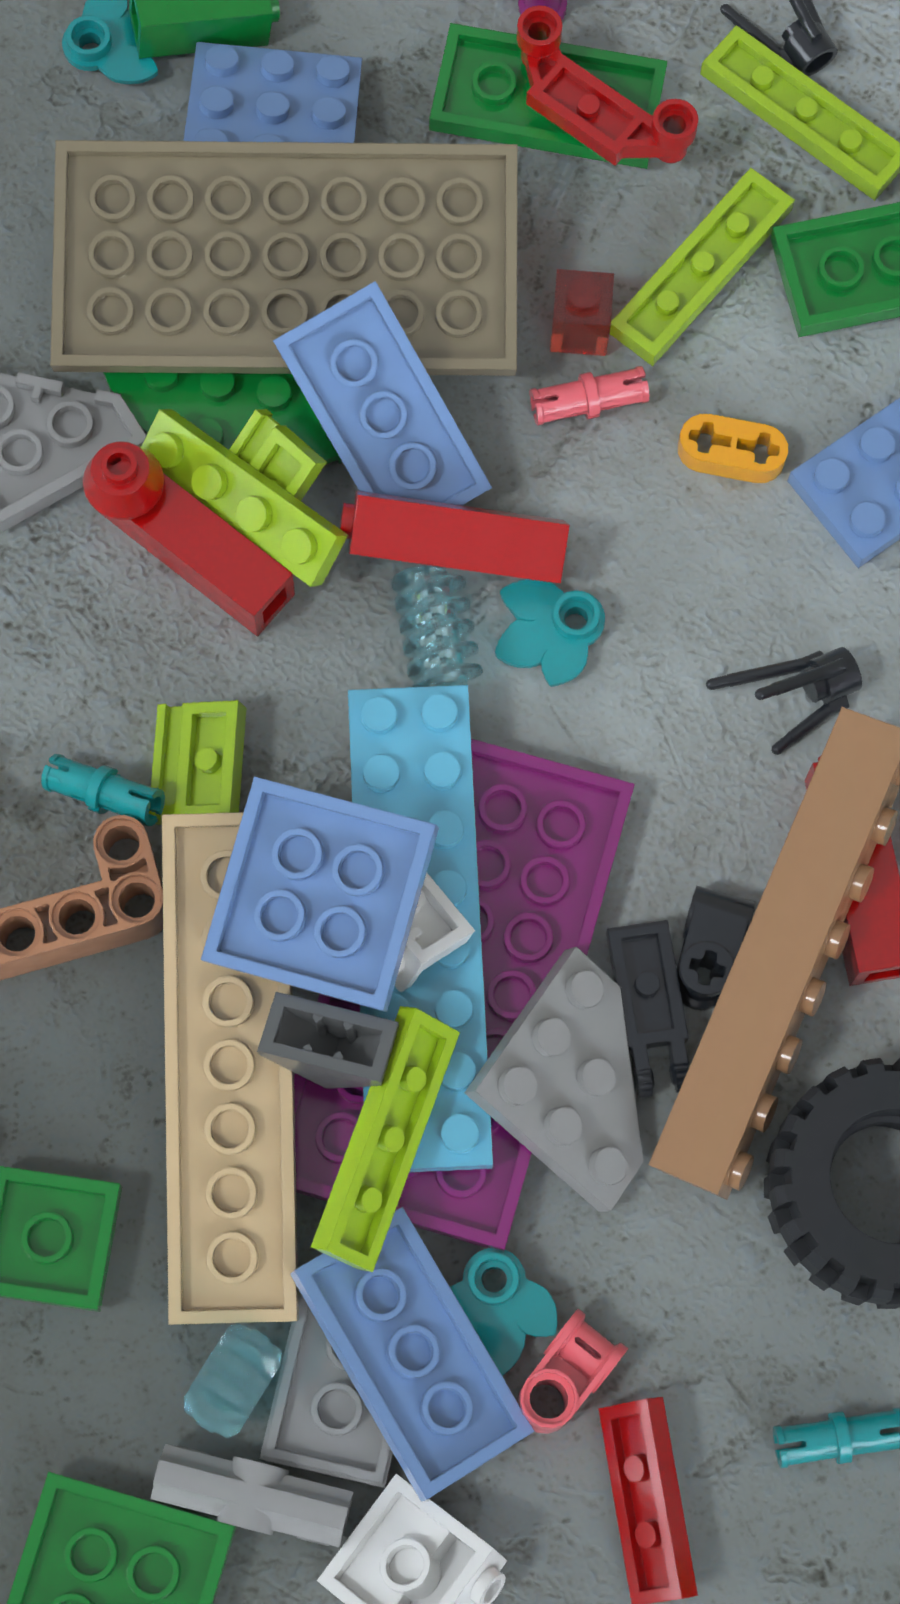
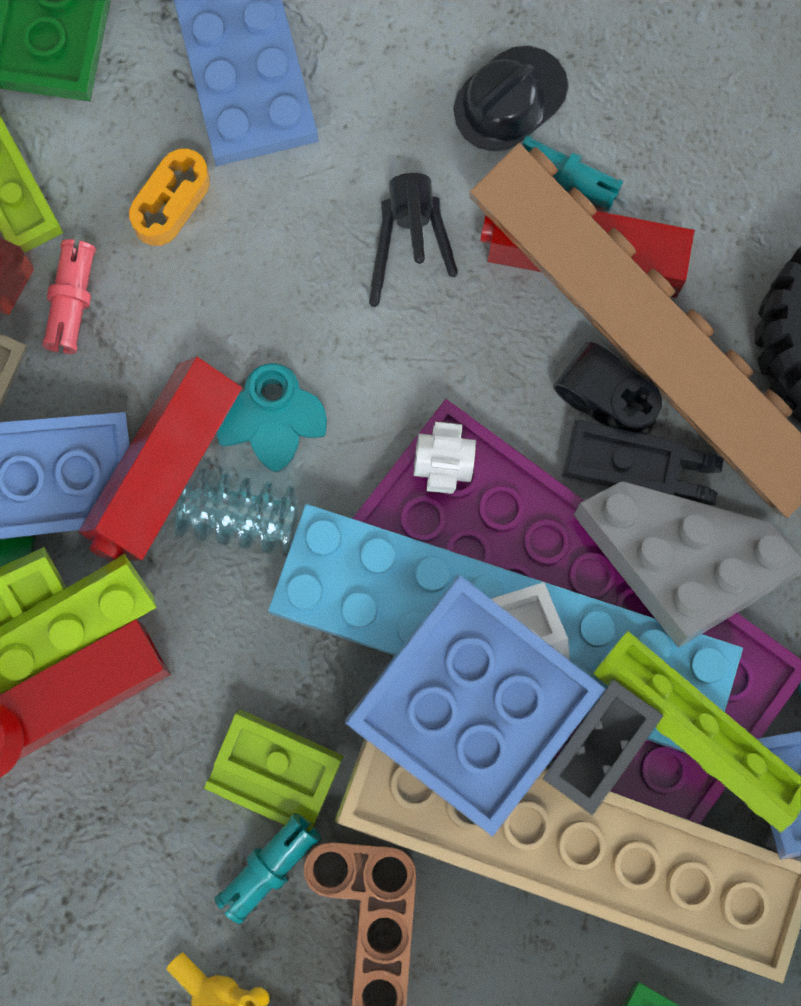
camera: 70 degrees left, 5 degrees up
none -> white gear [413,421,476,494]

